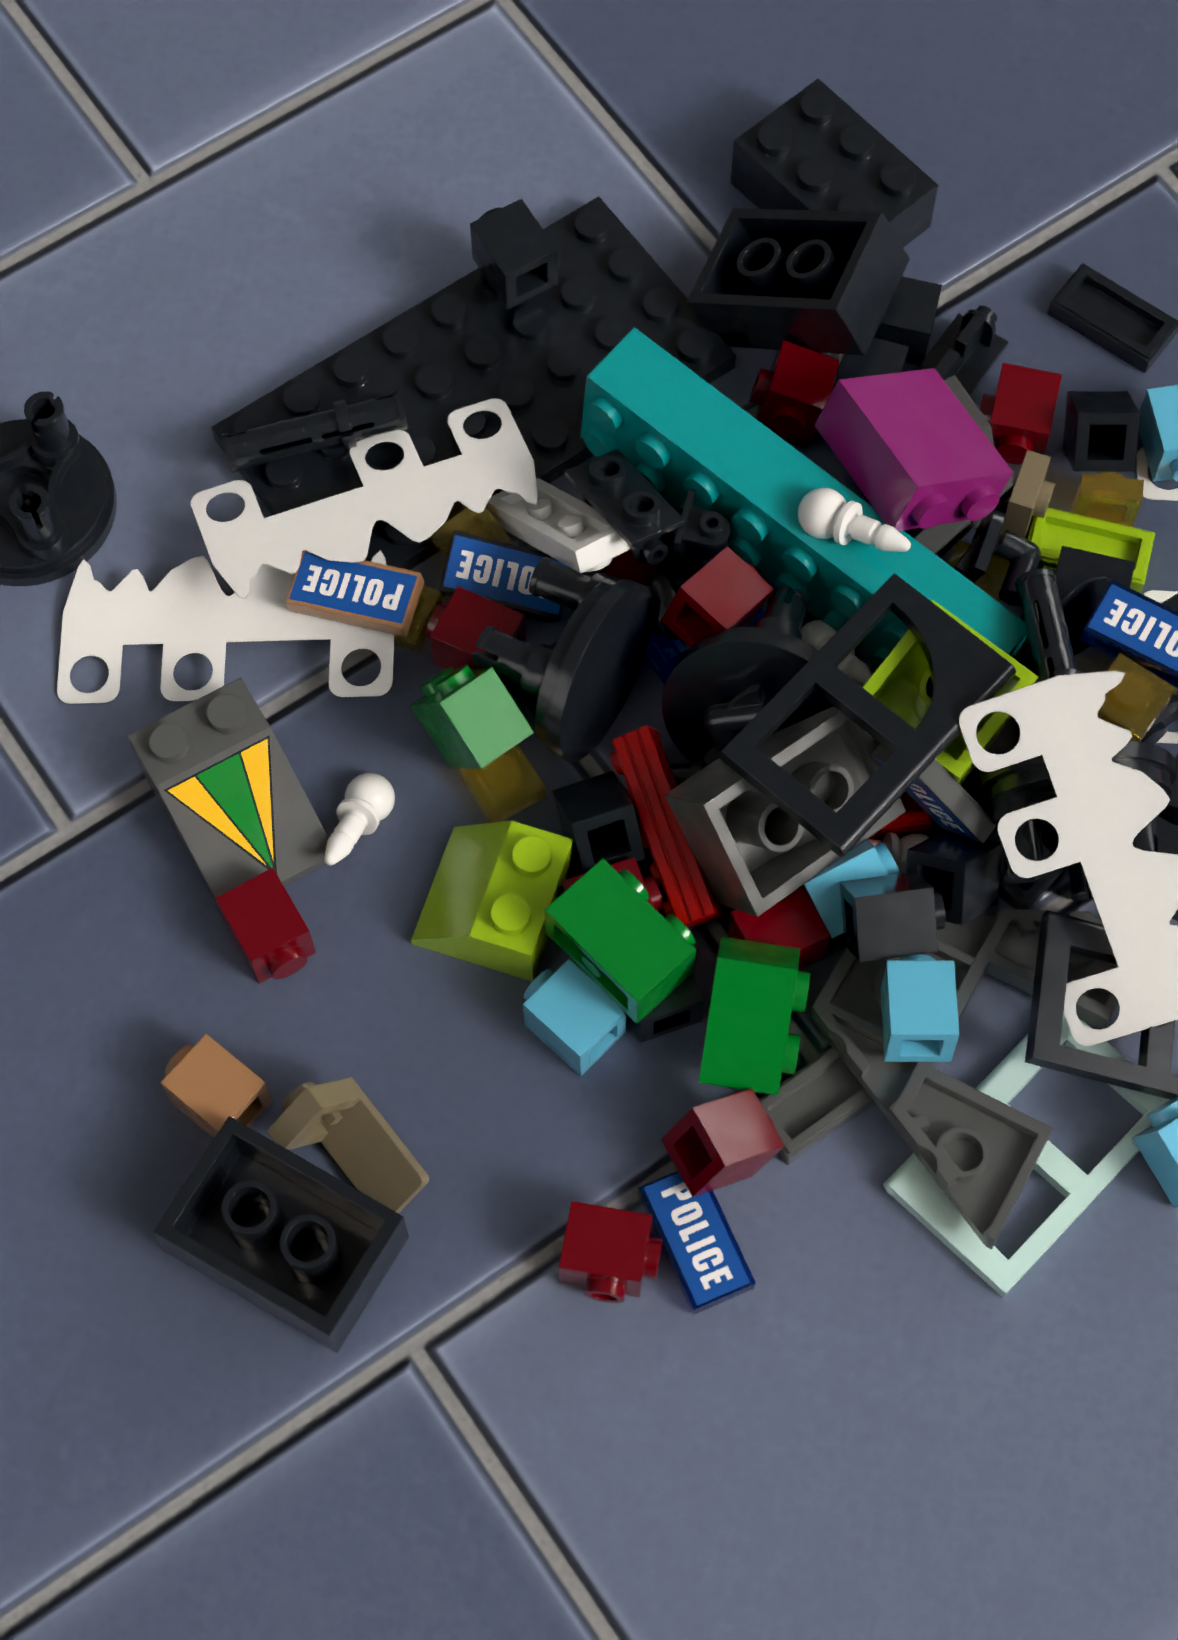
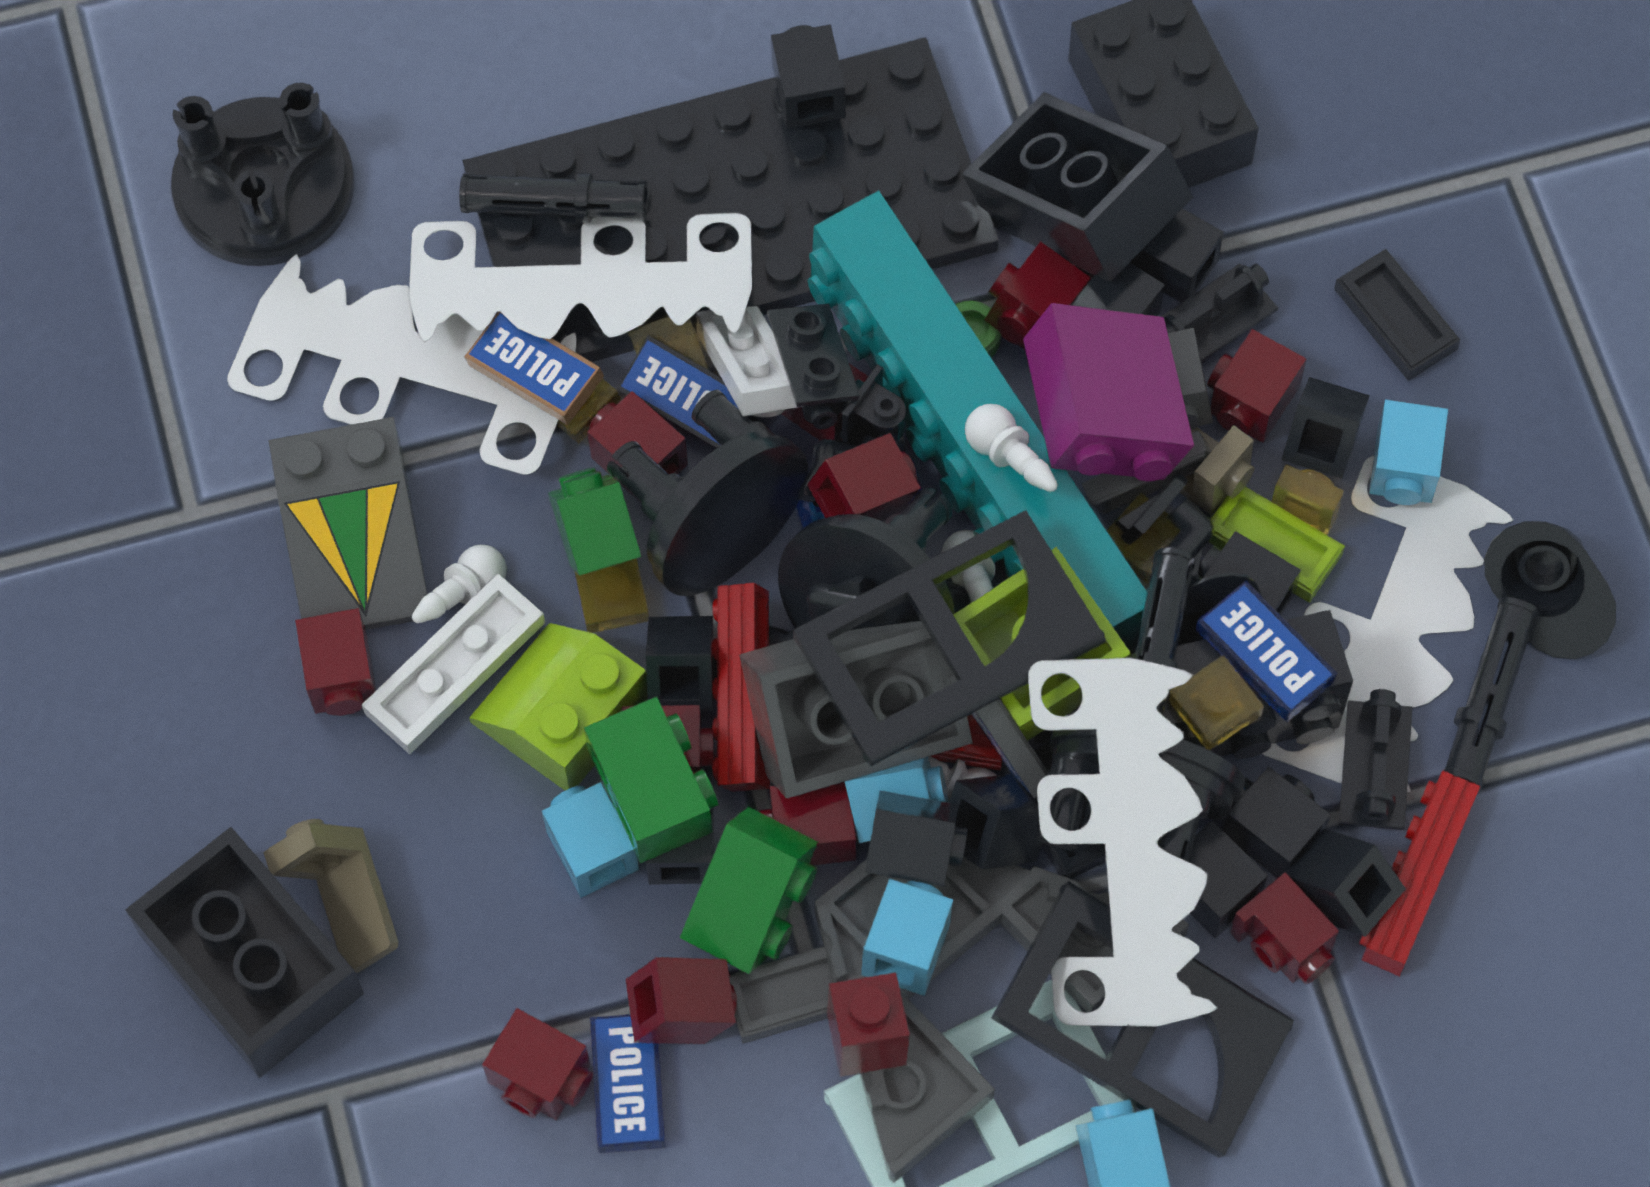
camera: 20 degrees right, 0 degrees up
medium nougat brick [160,1034,273,1138] -> none
none -> white plate [362,574,545,754]
none -> dark red brick [827,972,910,1077]

